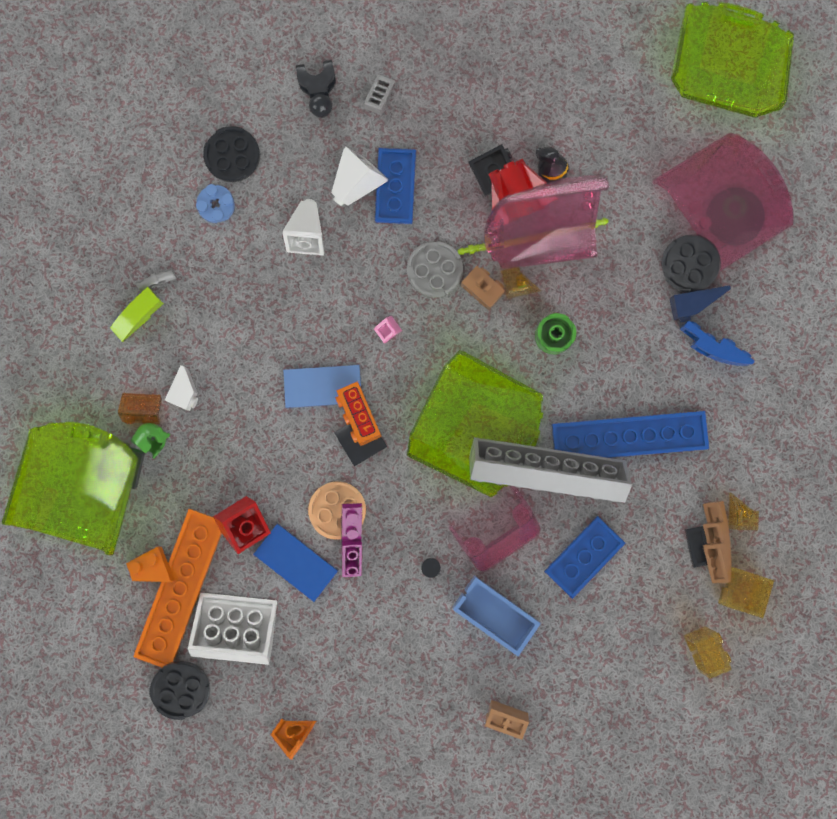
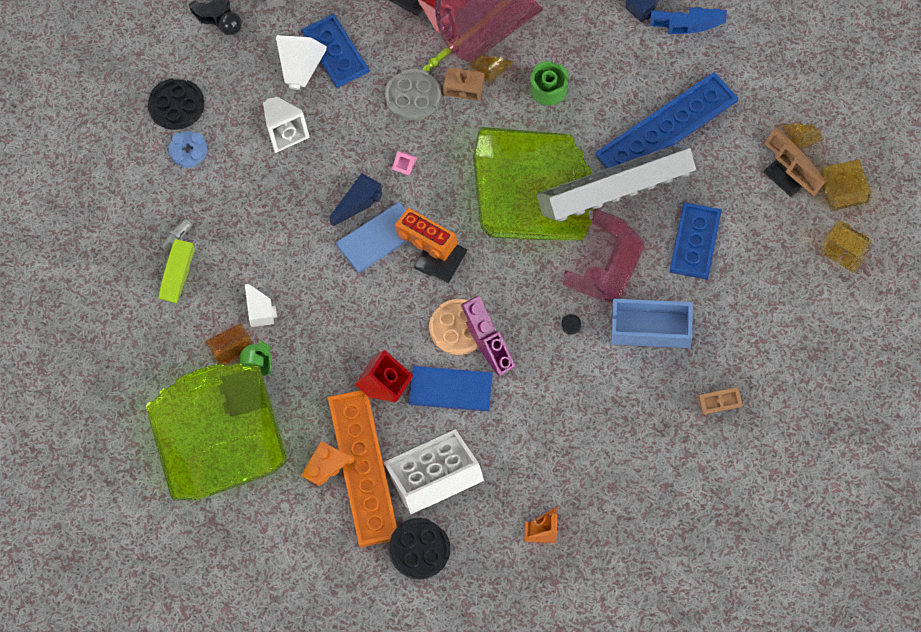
camera: 30 degrees left, 20 degrees down
none -> dark blue slope [329,173,383,226]

